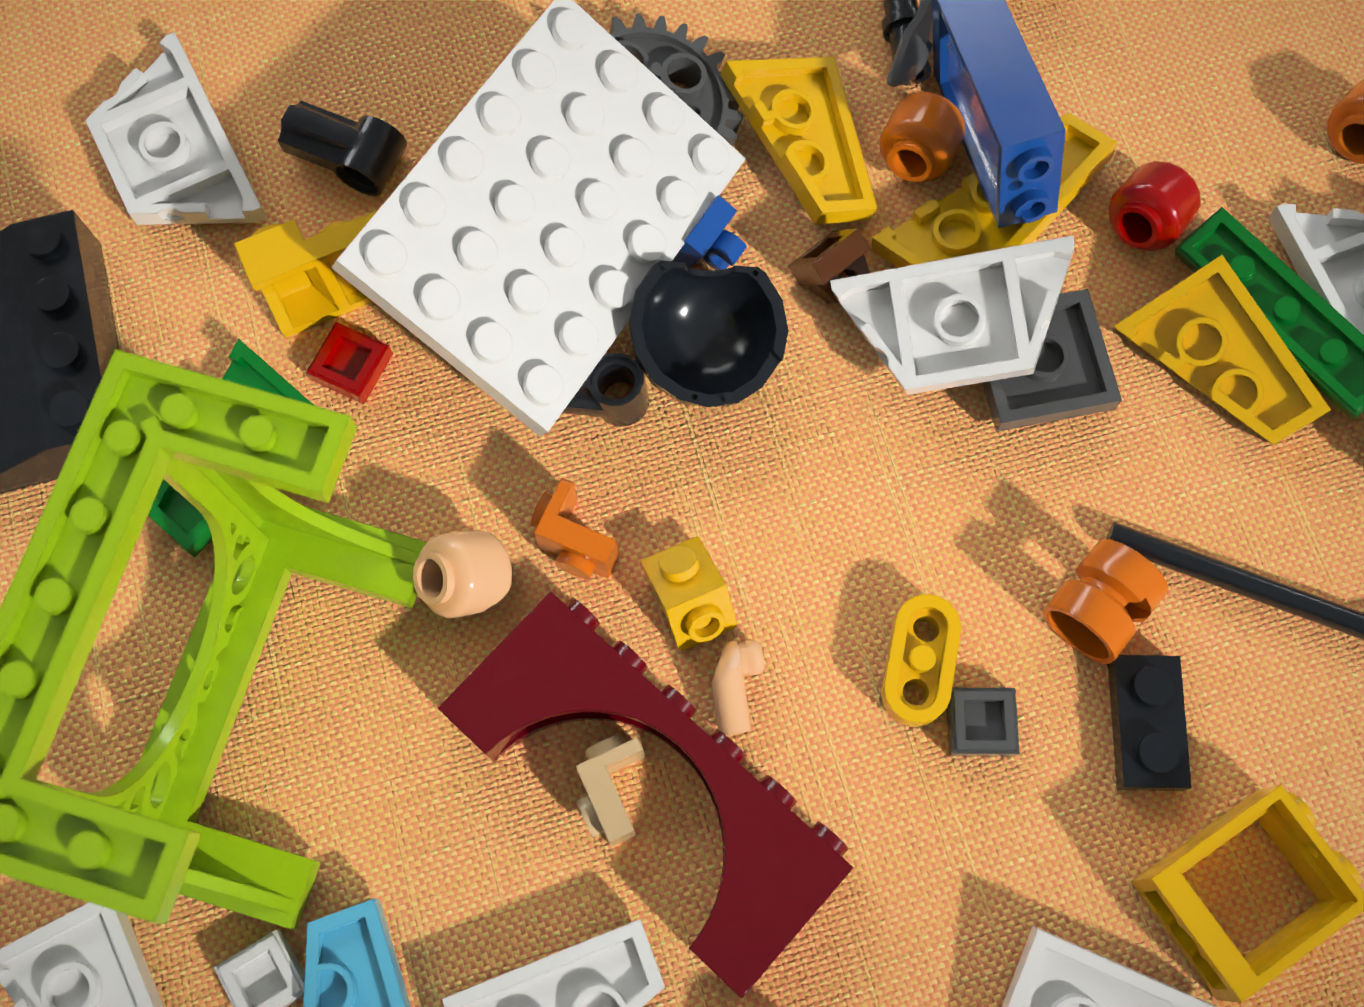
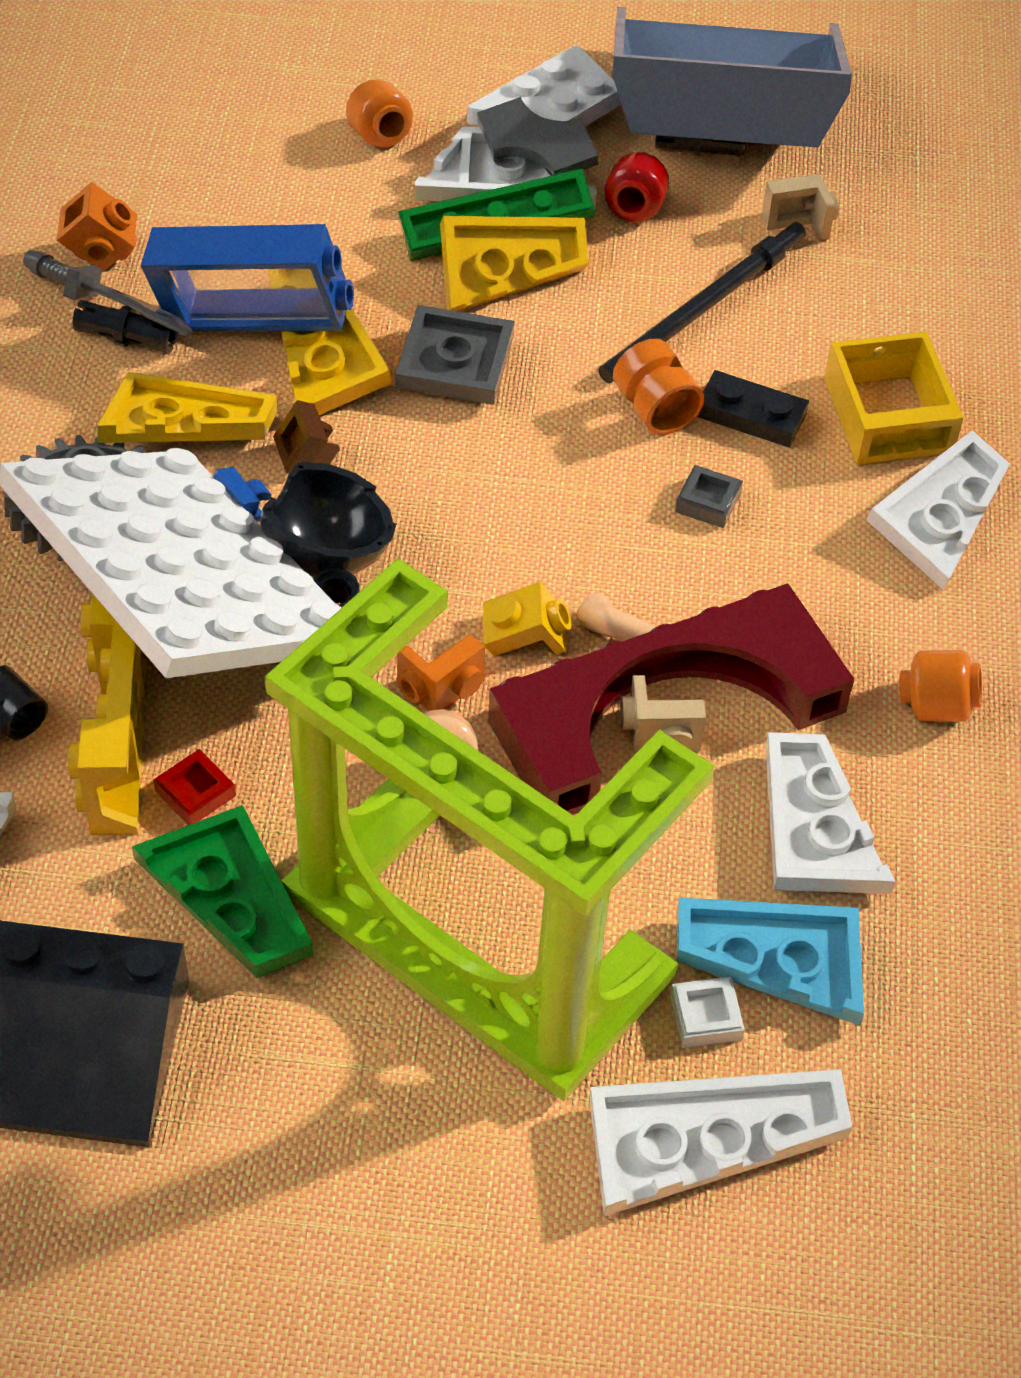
camera: 70 degrees left, 20 degrees down
white wing [830,235,1075,395] -> none
orange head [879,92,965,182] -> none
yellow plate [881,594,961,727] -> none
red head [1108,161,1201,252] -> none

